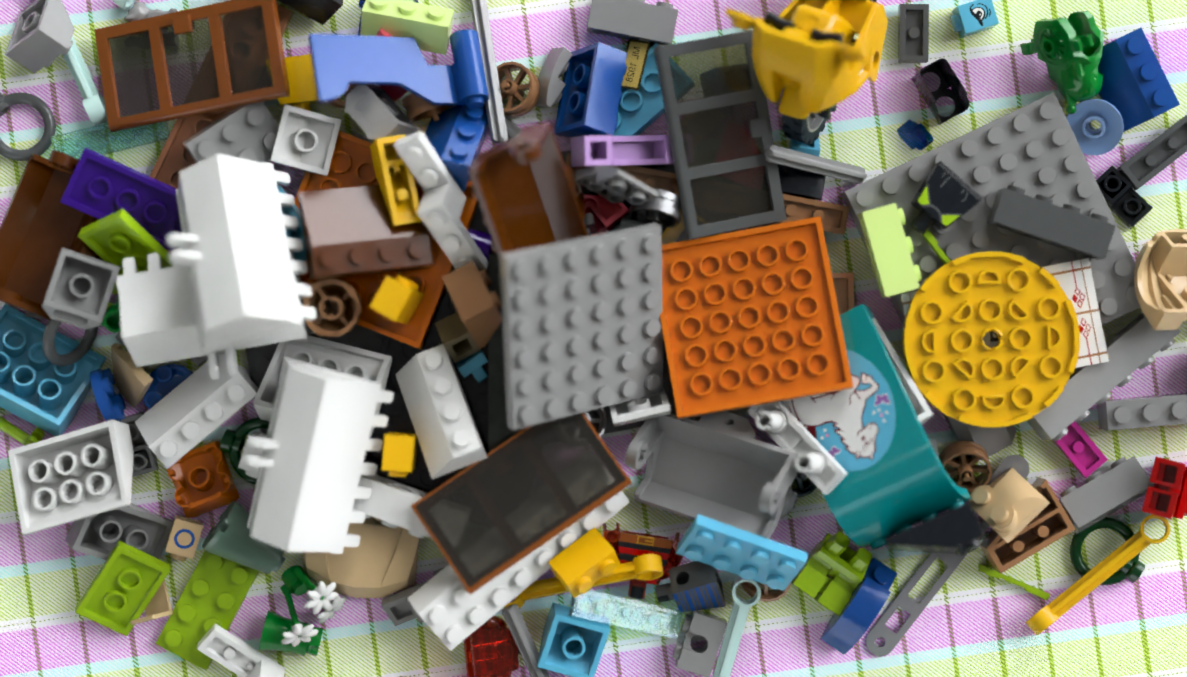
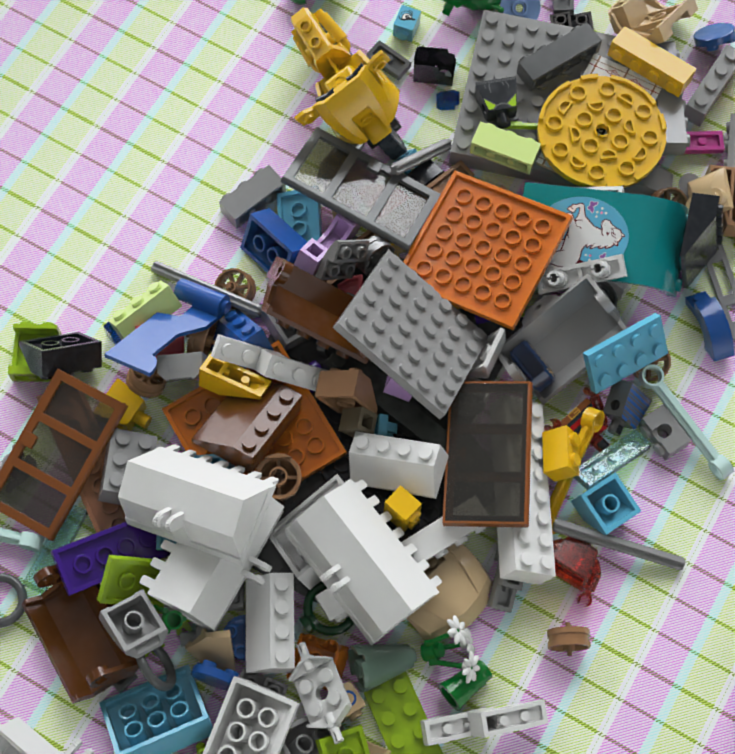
camera: 55 degrees left, 20 degrees down
white slope [270,104,341,176] -> none
yellow brick [369,275,425,325] -> none
light grey slope [535,47,573,108] -> none
clear yellow sticker [621,39,650,90] -> none
lime hips [791,531,872,616] -> none
none -> white plate [288,642,352,744]
none -> dark blue animal [510,341,556,392]
none -> yellow brick [607,27,696,98]

